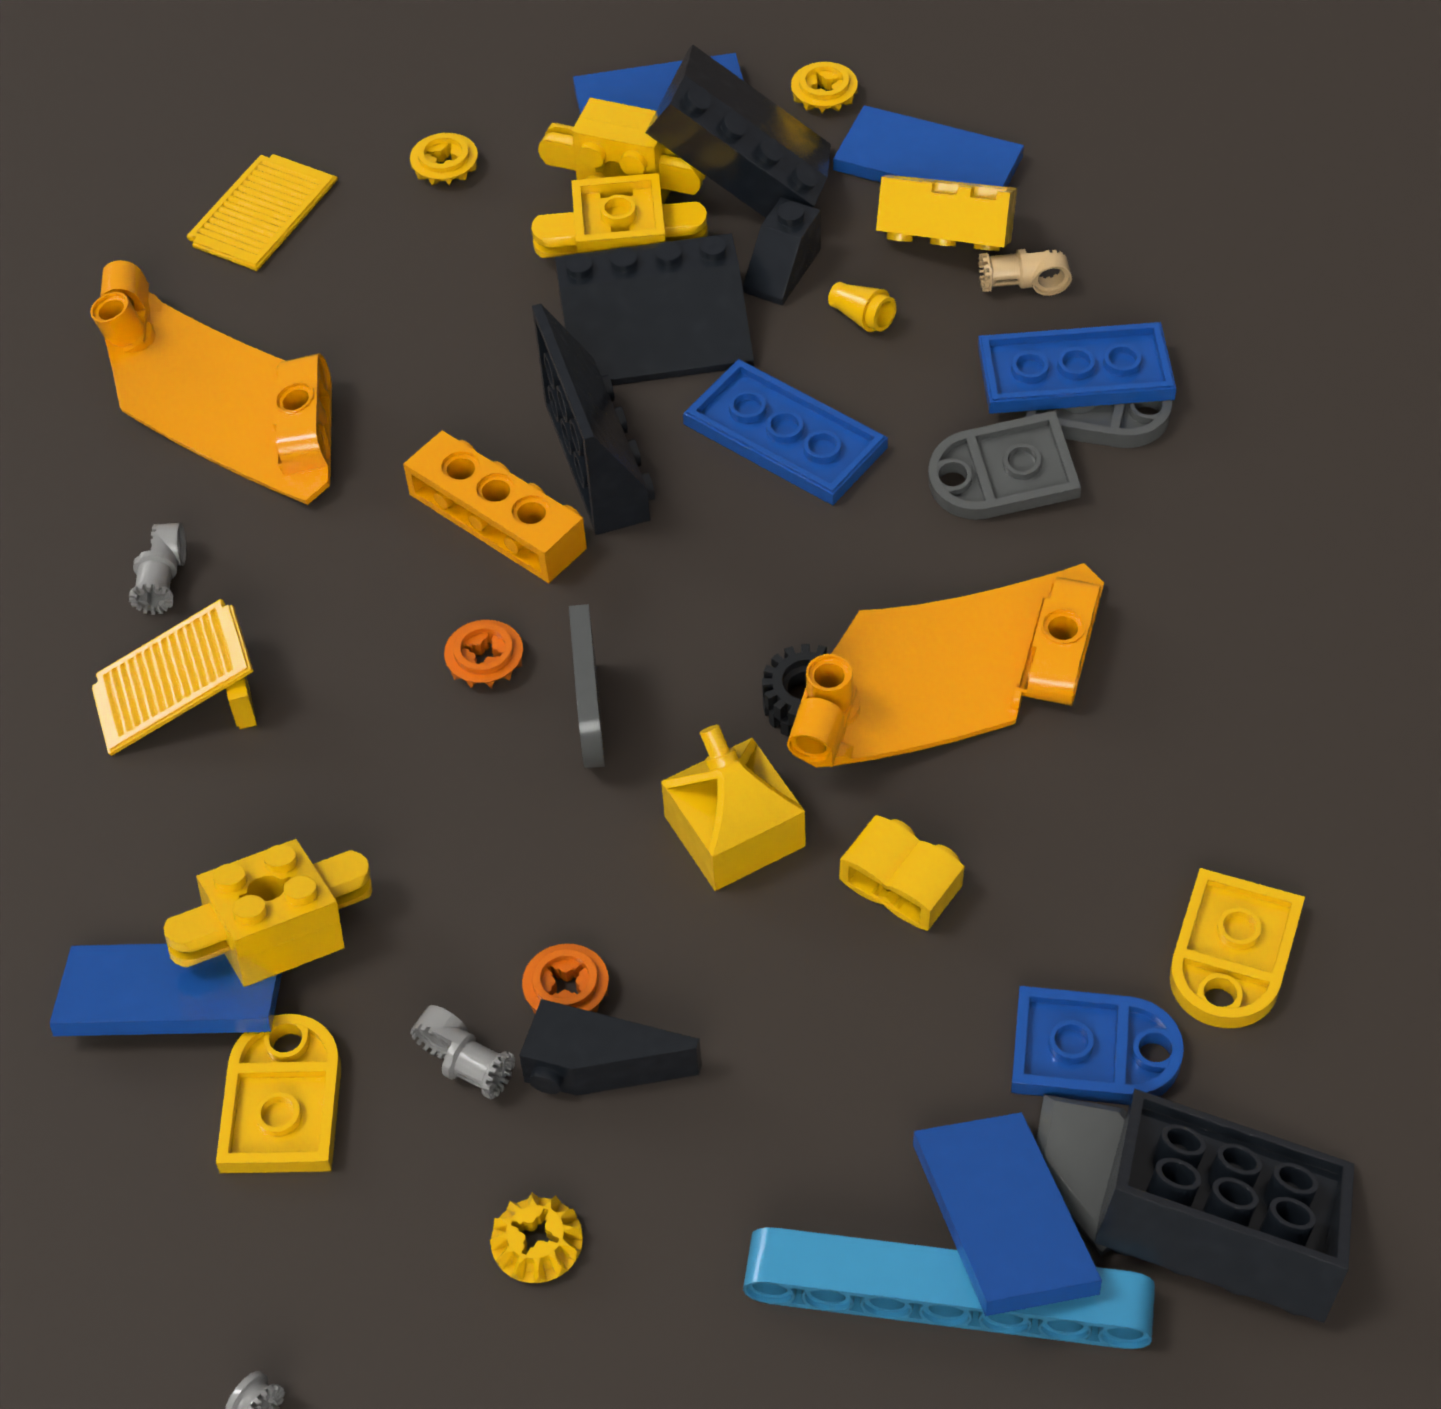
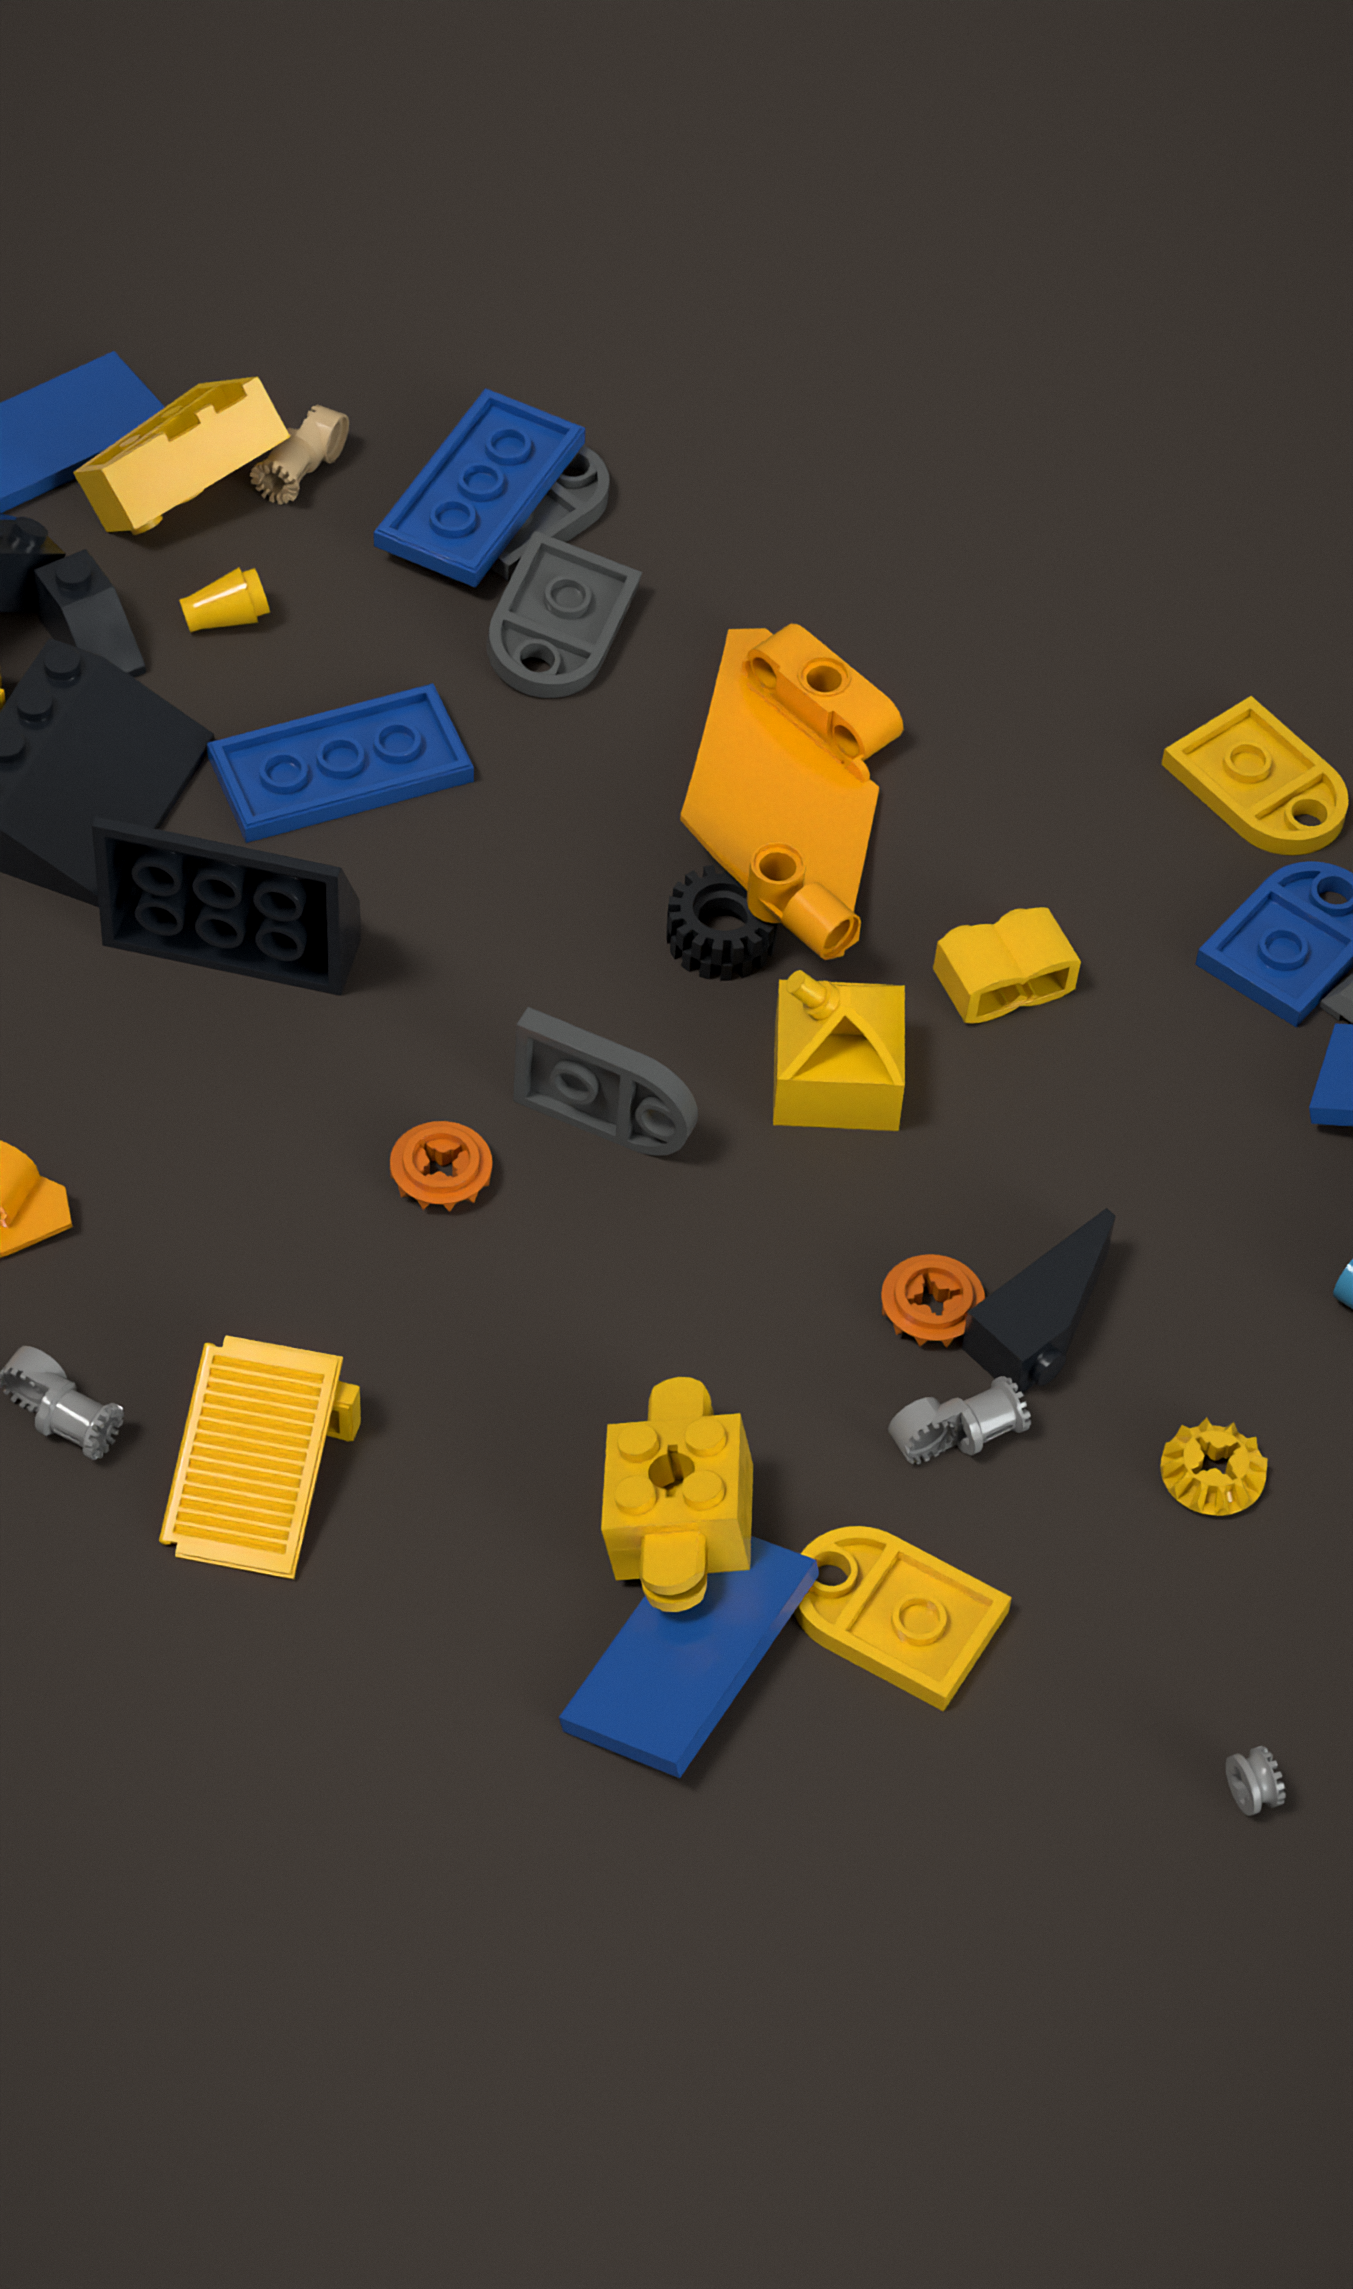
camera: 65 degrees left, 0 degrees up
light orange brick [403,430,587,584] -> none

